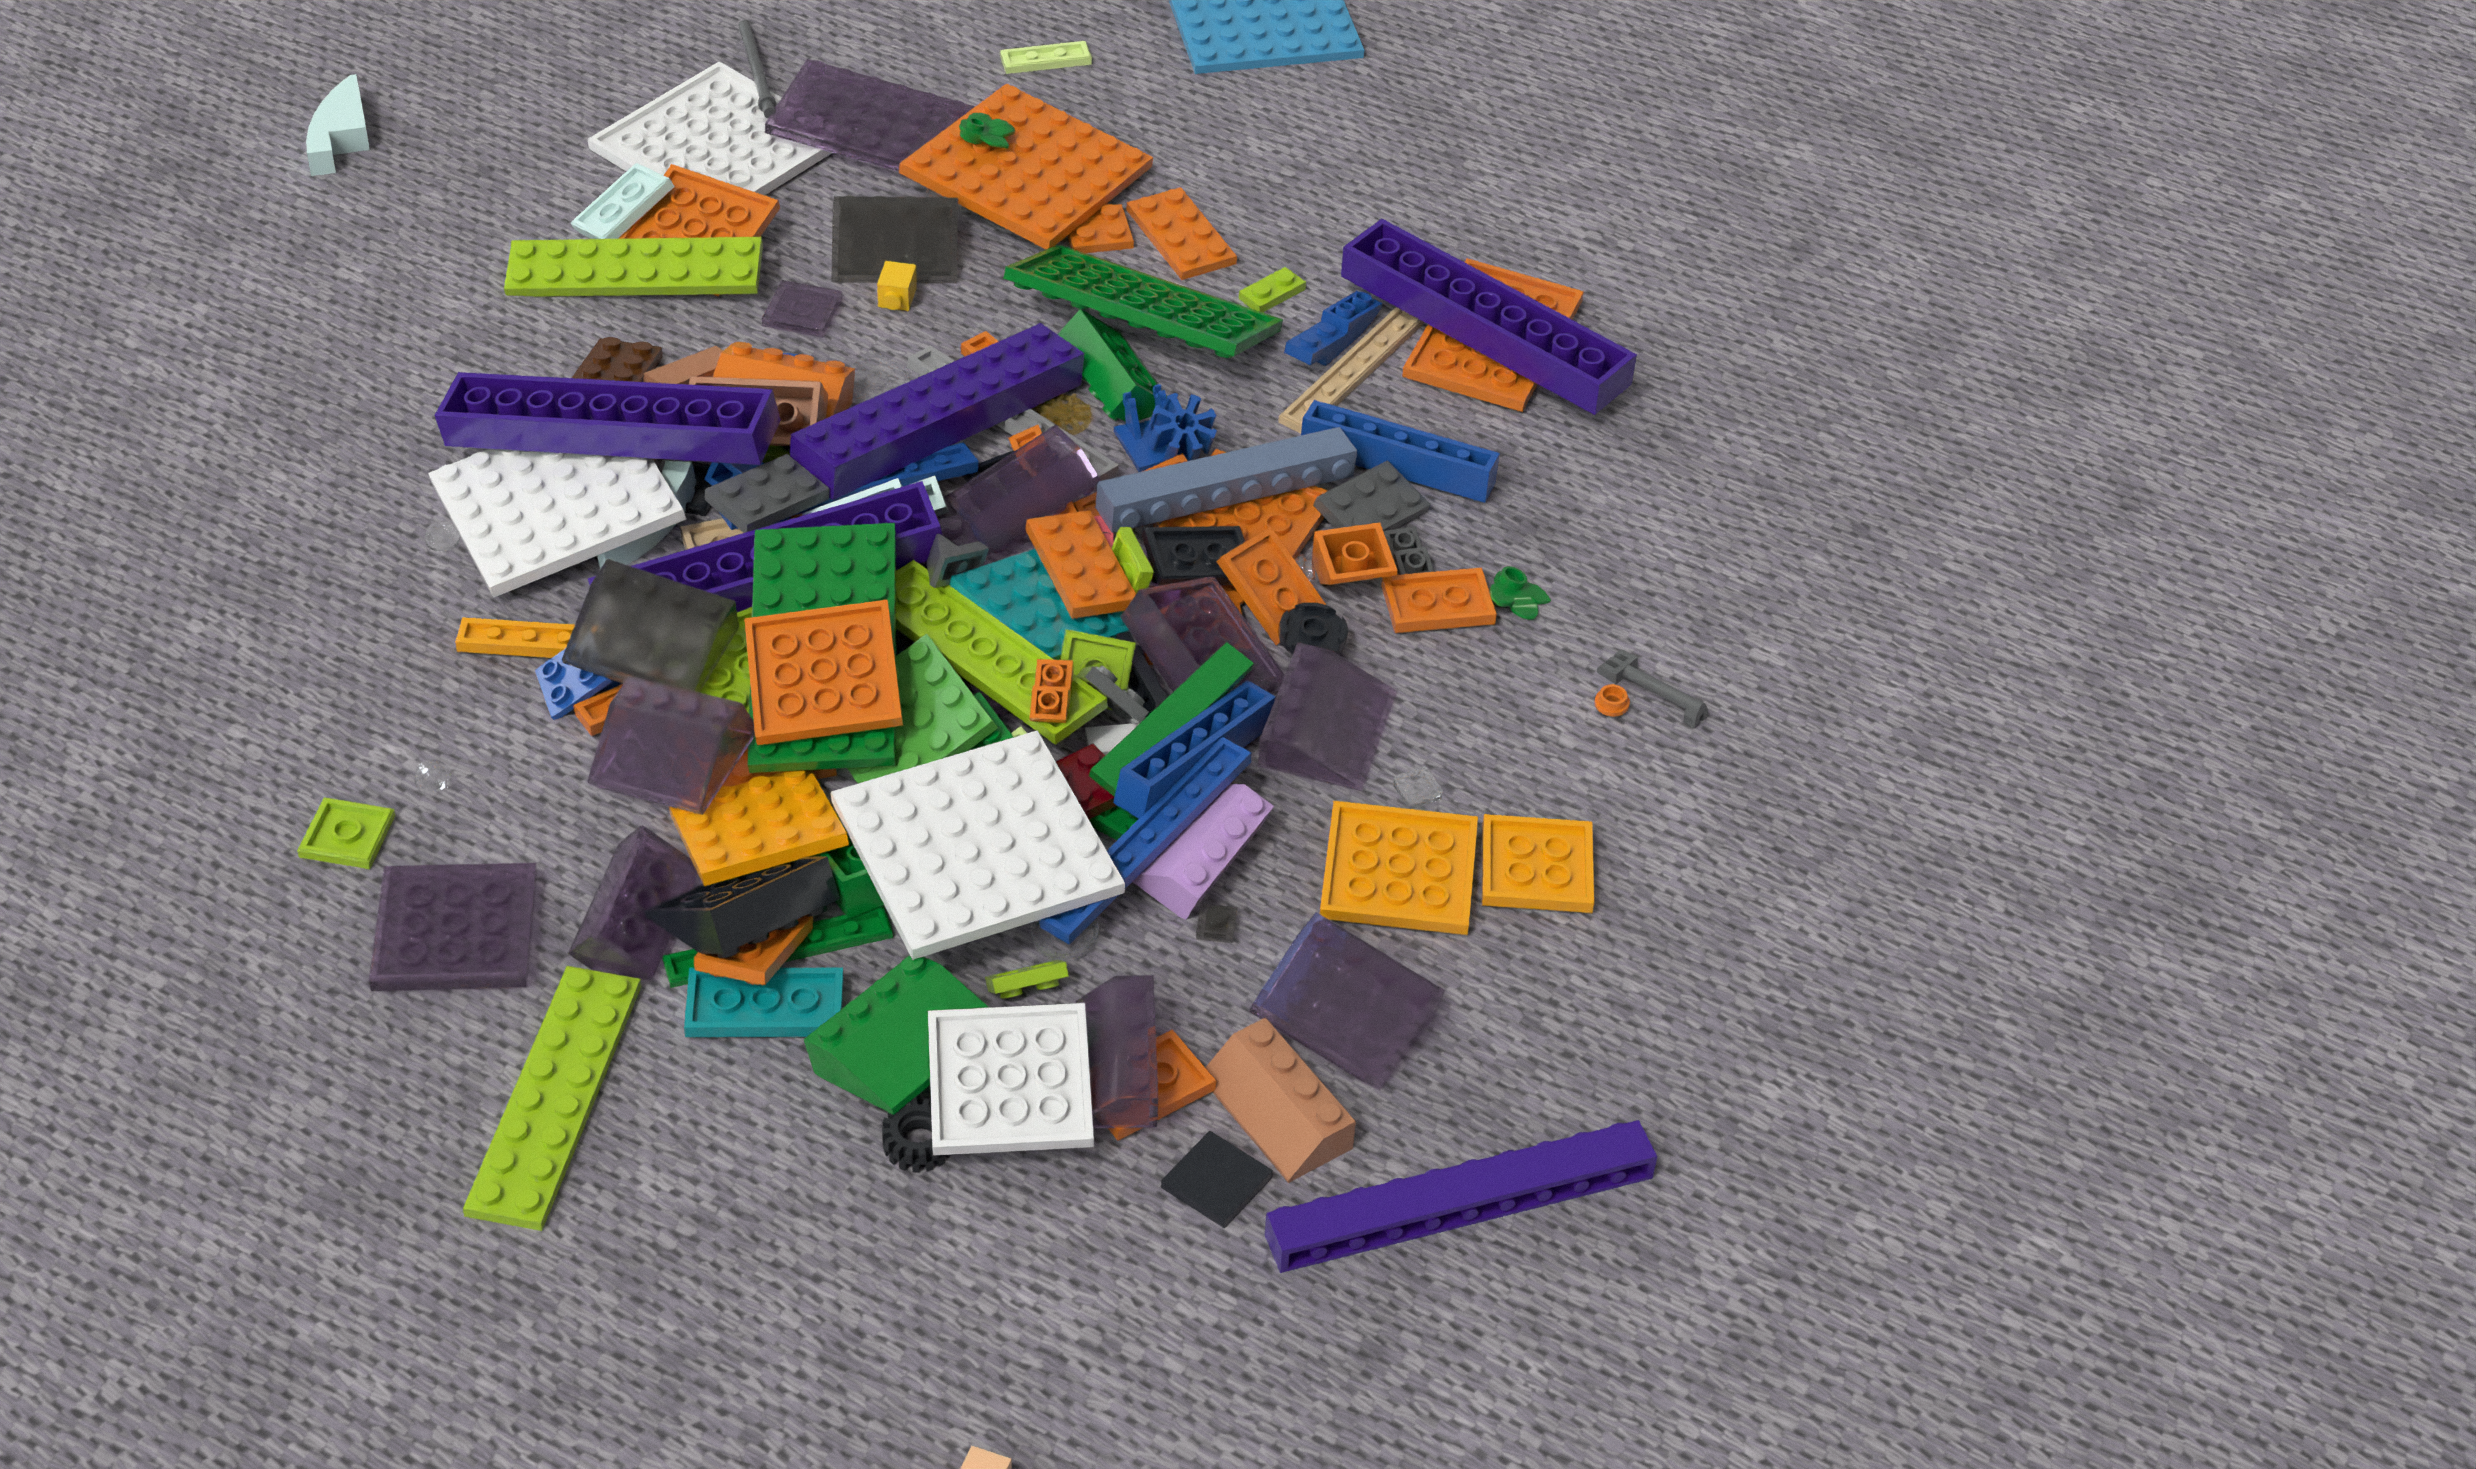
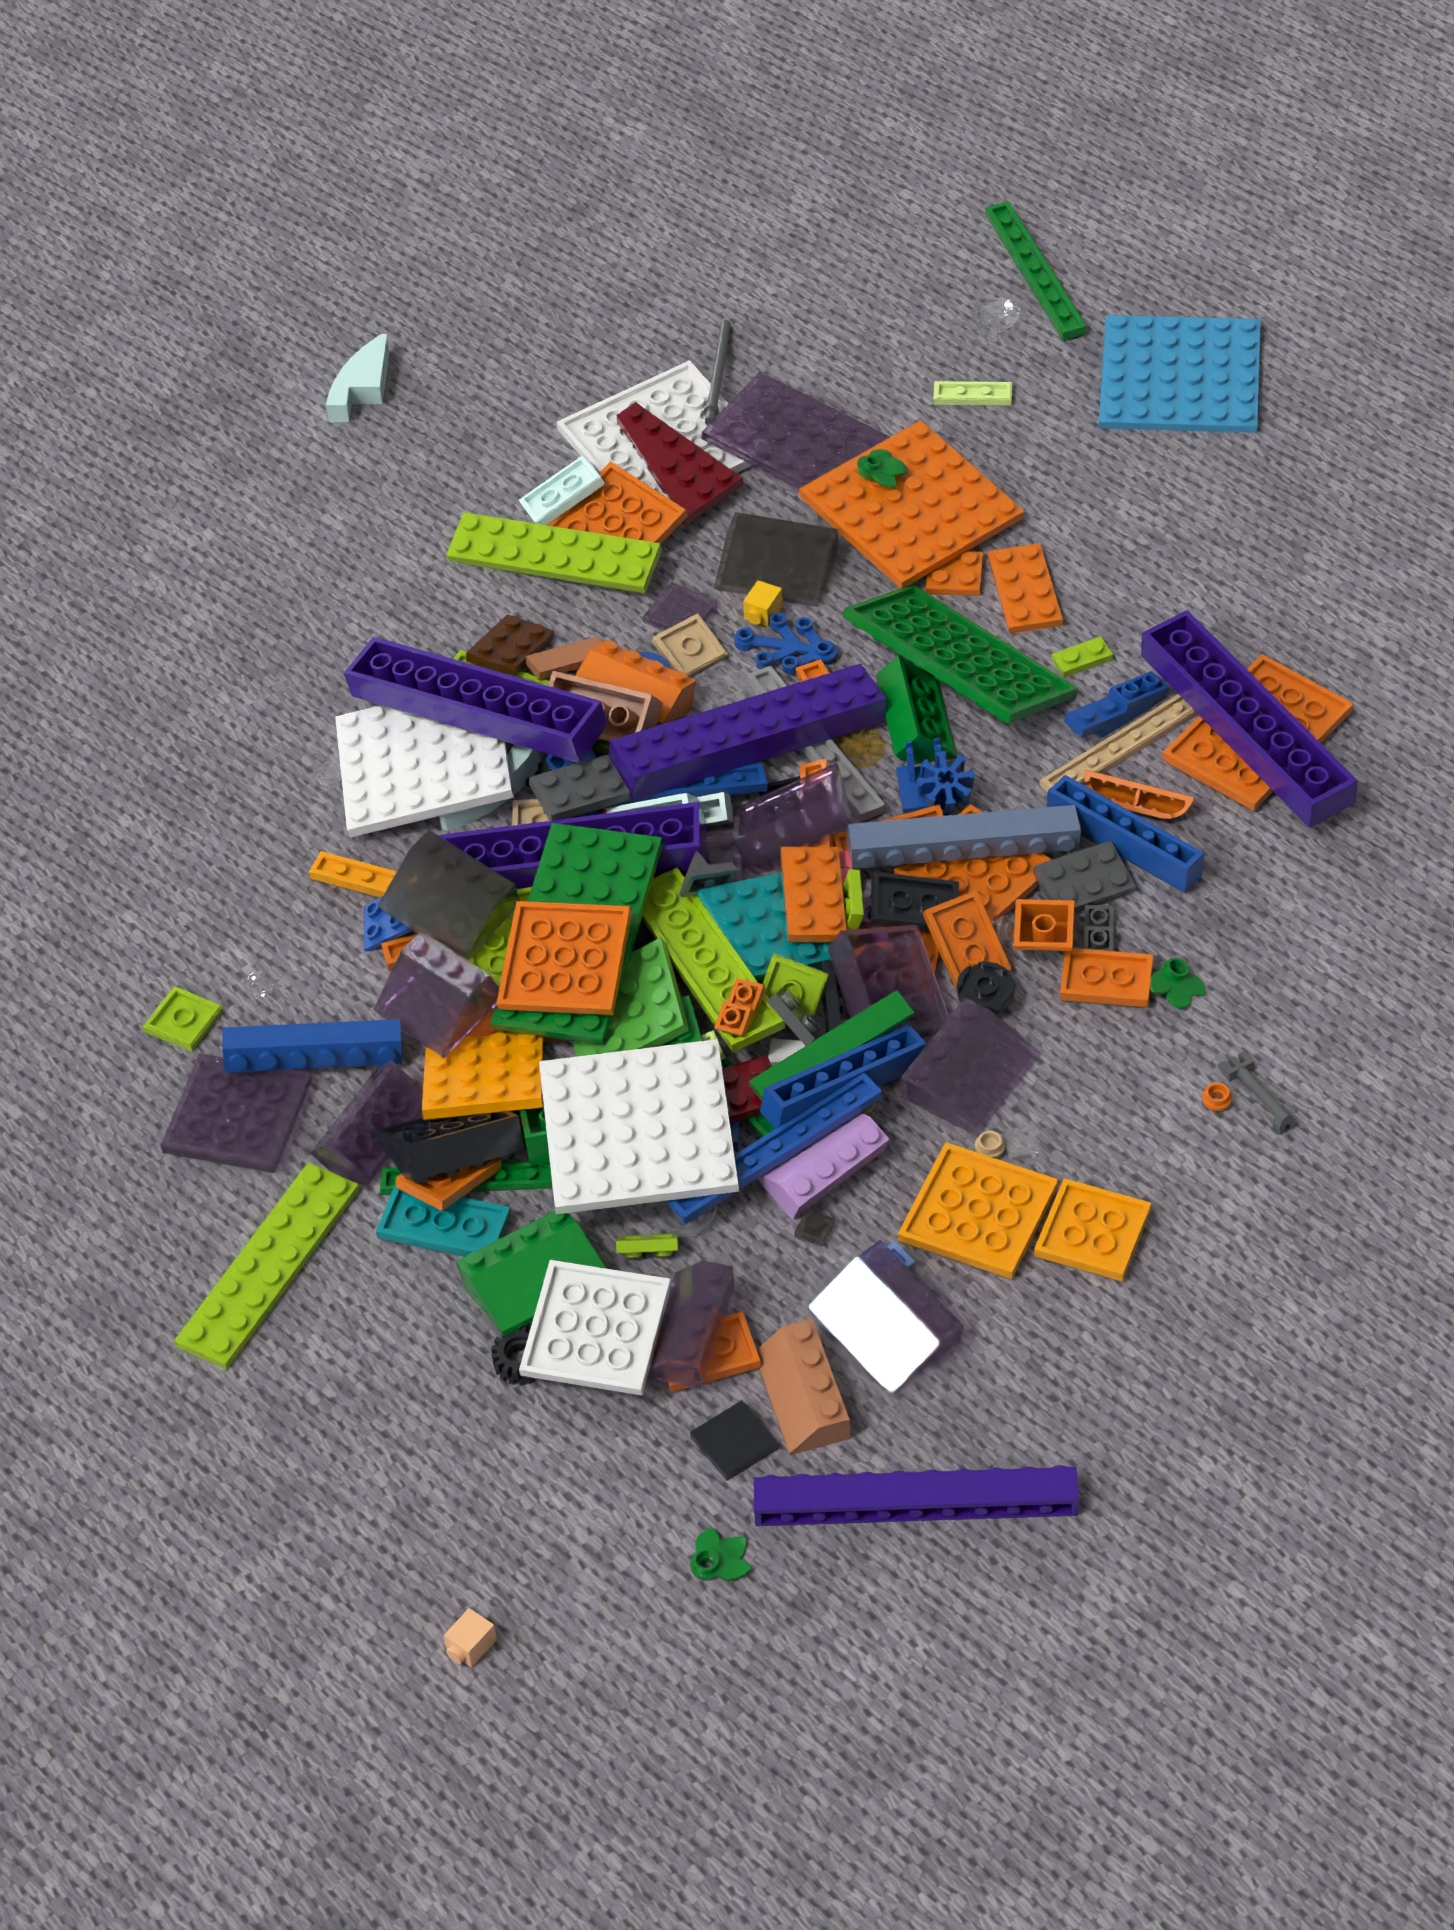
camera: 25 degrees right, 5 degrees up
none -> blue brick [222,1019,402,1073]
none -> dark red wing [616,402,743,526]
none -> tan tile [652,613,728,677]
none -> green plate [690,1527,751,1581]
none -> blue plant [734,613,838,674]
none -> tan plate [975,1131,1005,1159]
none -> orange brick [1084,770,1195,819]

